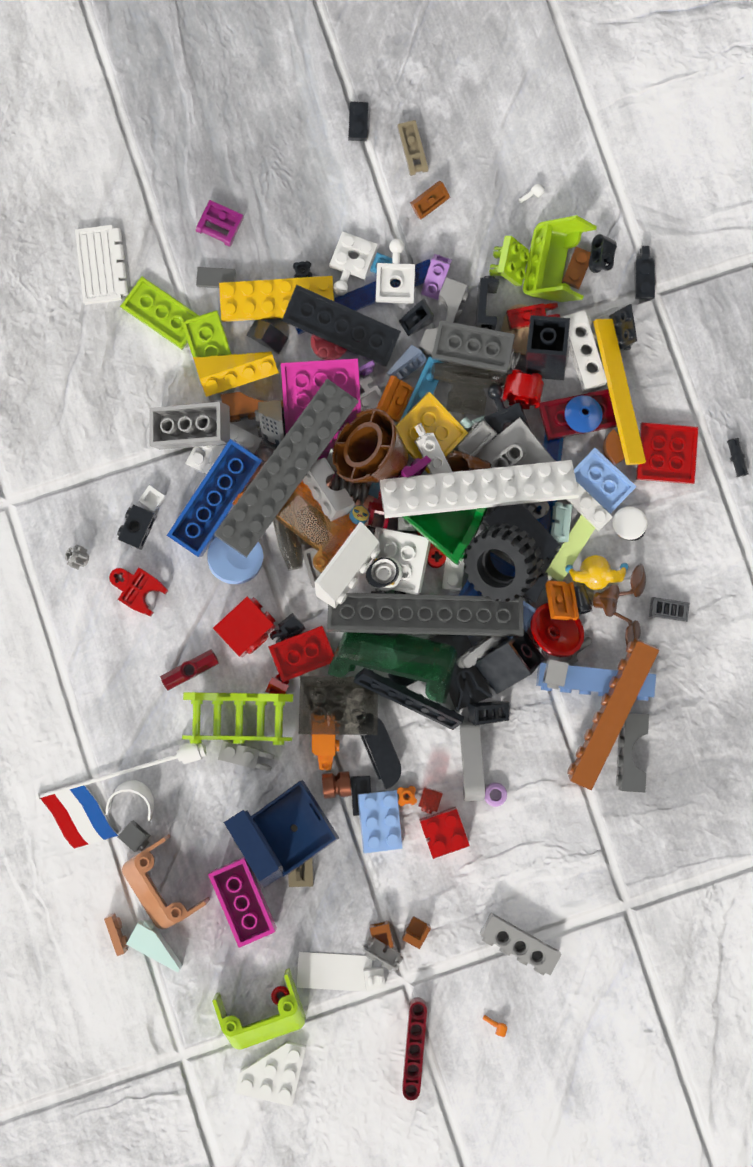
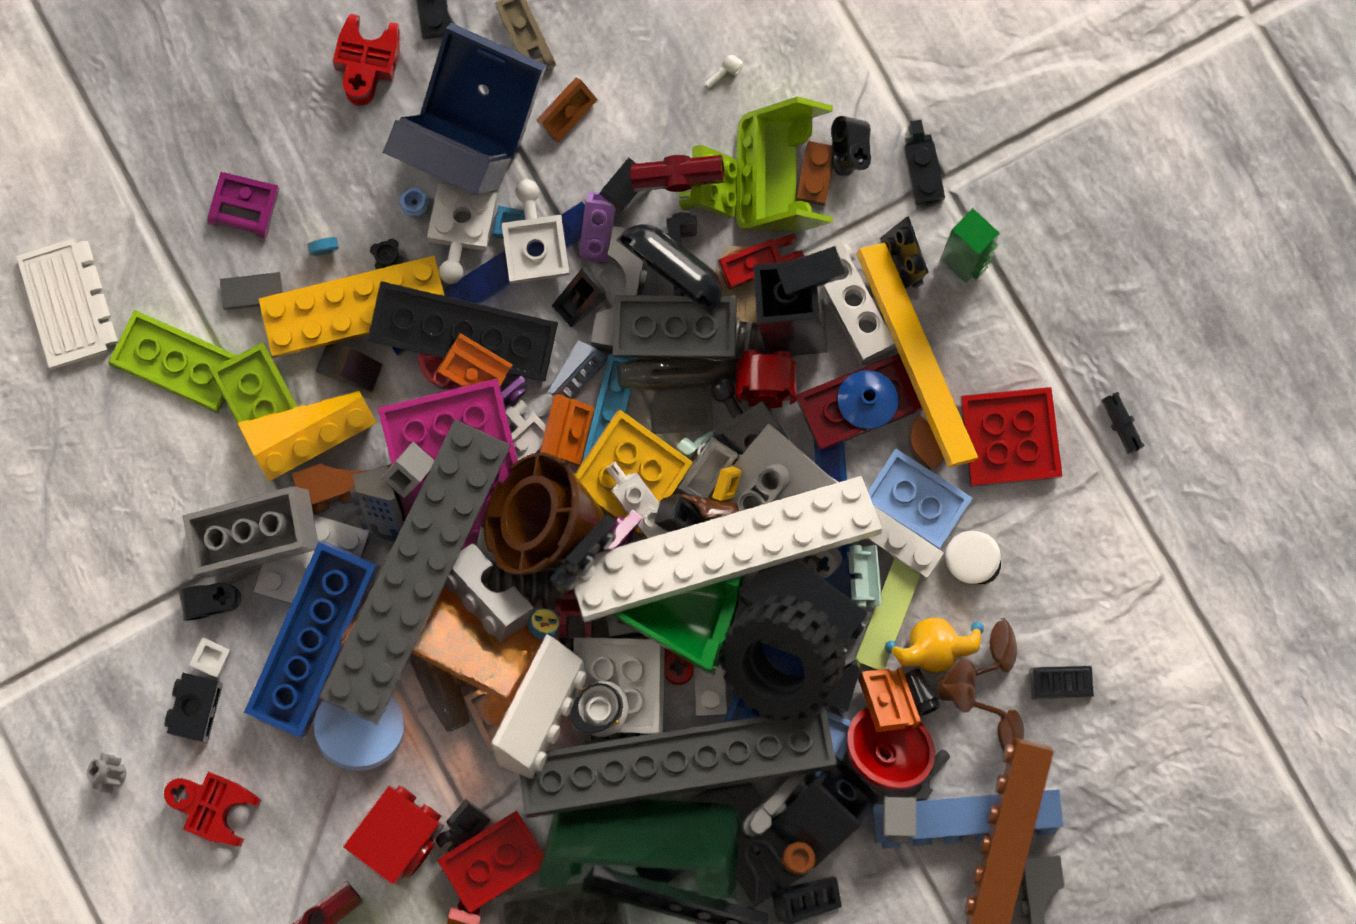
camera: 10 degrees left, 5 degrees down
none -> black piece [179,582,241,621]
none -> dark azure tile [307,237,339,256]
none -> red piece [332,14,400,106]
none -> light grey brick [381,442,434,498]
none -> dark blue container [382,23,547,195]
none -> light blue plate [400,188,429,216]
none -> orange plate [437,333,513,387]
none -> black hinge [550,515,617,595]
none -> black slope [599,157,649,212]
none -> black brick [616,224,722,315]
none -> dark red piece [630,155,725,192]
none -> black slope [654,494,709,532]
none -> yellow tile [712,466,742,501]
none -> black tile [776,246,846,298]
none -> dark orange tile [782,842,815,875]
none -> green brick [940,208,1000,283]

